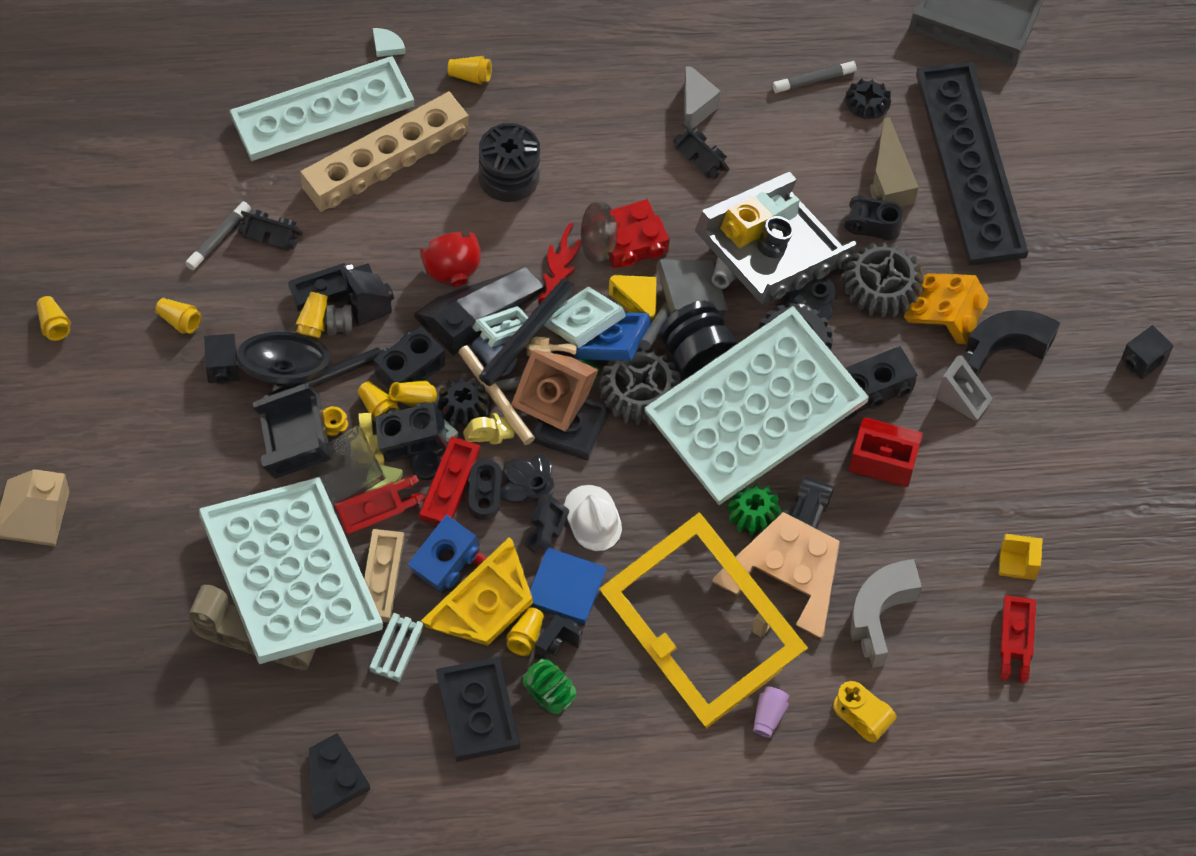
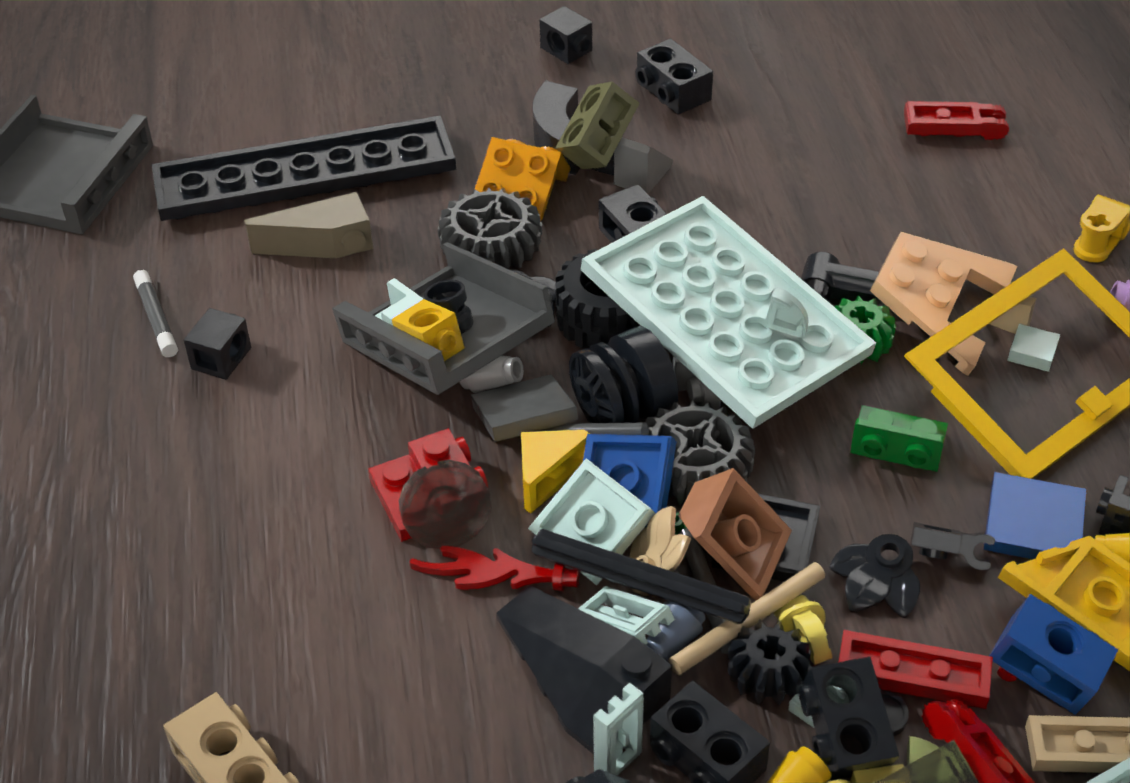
camera: 90 degrees left, 15 degrees down
yellow cone [389,381,437,407] -> none
red cylinder [420,232,481,287] -> none
yellow cone [448,56,492,85] -> none
black plate [469,459,502,520] -> none
black wheel [479,123,540,202] -> none
white piece [564,485,622,551] -> none
black hinge [673,124,730,180] -> none
light grey slope [684,67,721,131] -> none
black piece [844,196,903,240] -> none
black gear [845,78,891,119] -> none
red slope [849,417,923,487] -> none
light grey arch [850,559,922,668] -> none
yellow panel [999,534,1043,580] -> none
none -> black brick [184,308,252,380]
none -> olive brick [555,81,640,169]
none -> light aqua tile [594,683,643,775]
none -> black brick [635,38,713,115]
none -> light aqua tile [764,287,809,338]
none -> green bracket [850,405,948,472]
none -> light aqua tile [1007,324,1060,372]

